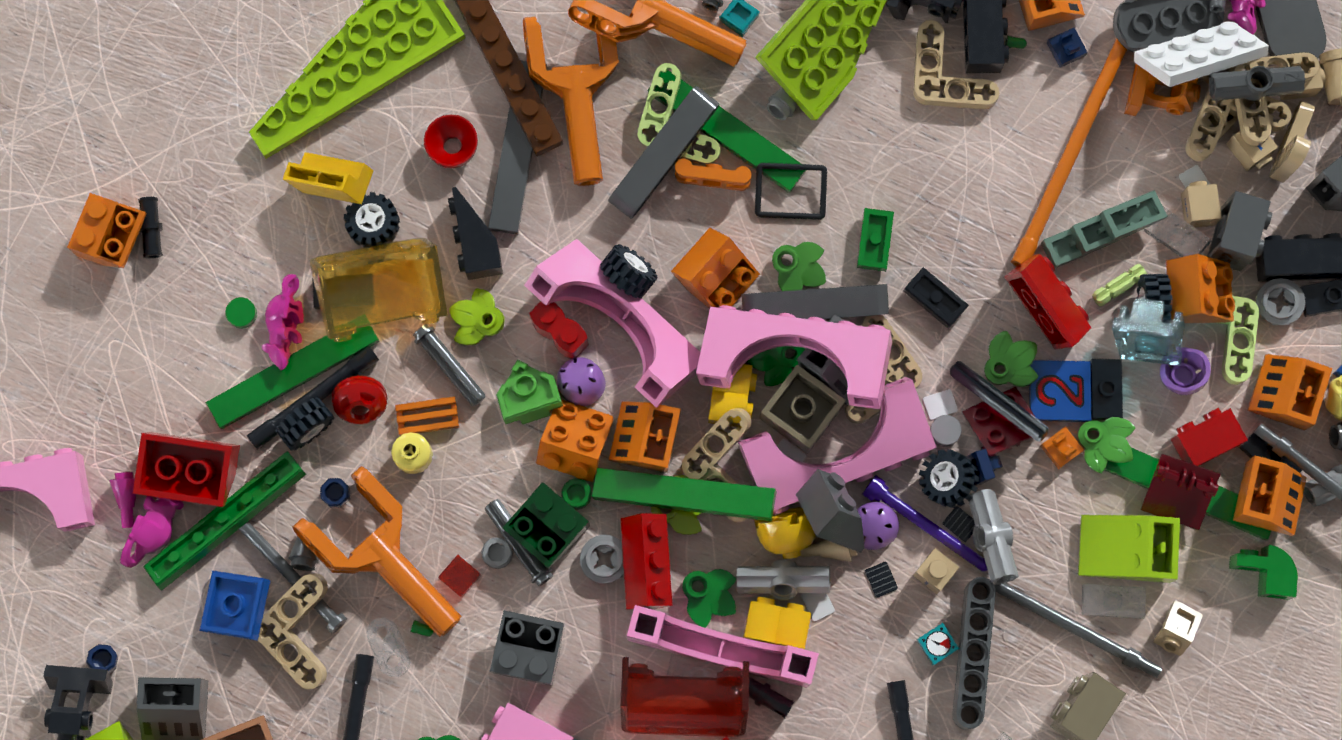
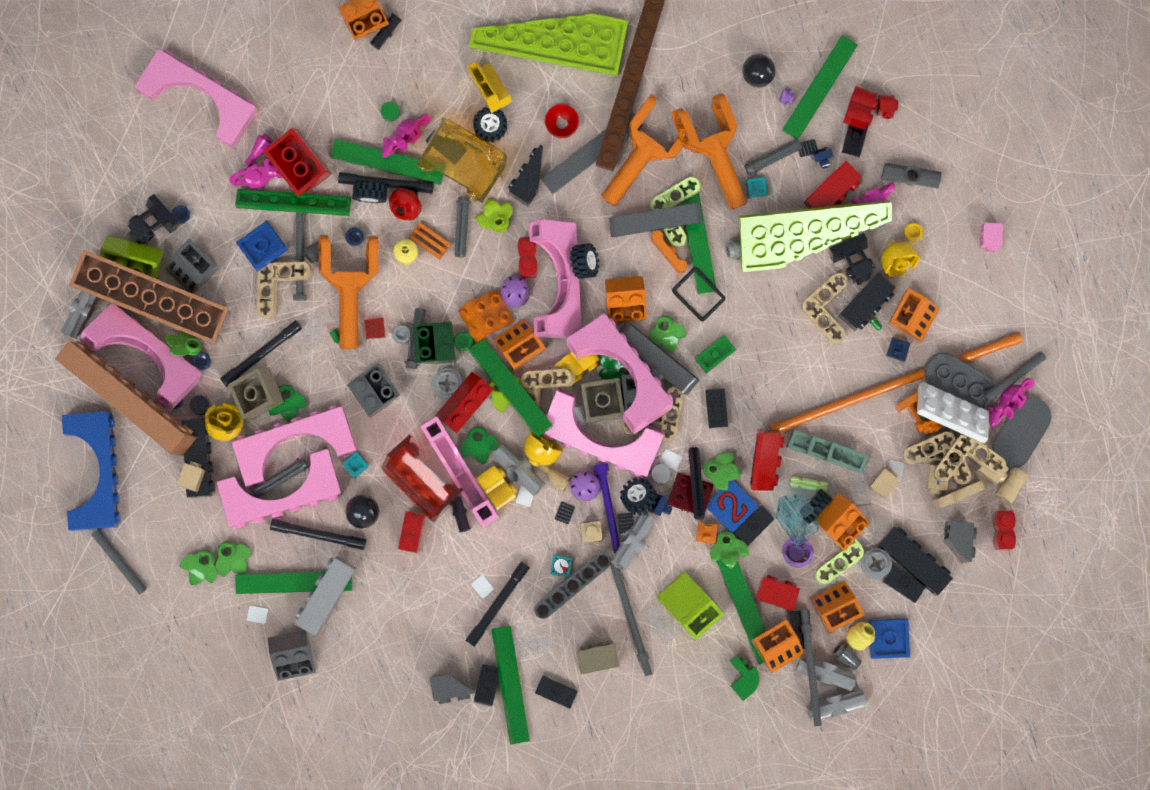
camera: 40 degrees right, 5 degrees up
bright green plate [496,360,563,425] -> none
dark grey slope [796,469,865,553] -> none
dark red hinge [1140,454,1221,530] -> none
tan bracket [1154,600,1203,656] -> none
dark grey brick [1207,191,1272,271] -> none
dark grey piece [1208,66,1305,101] -> none

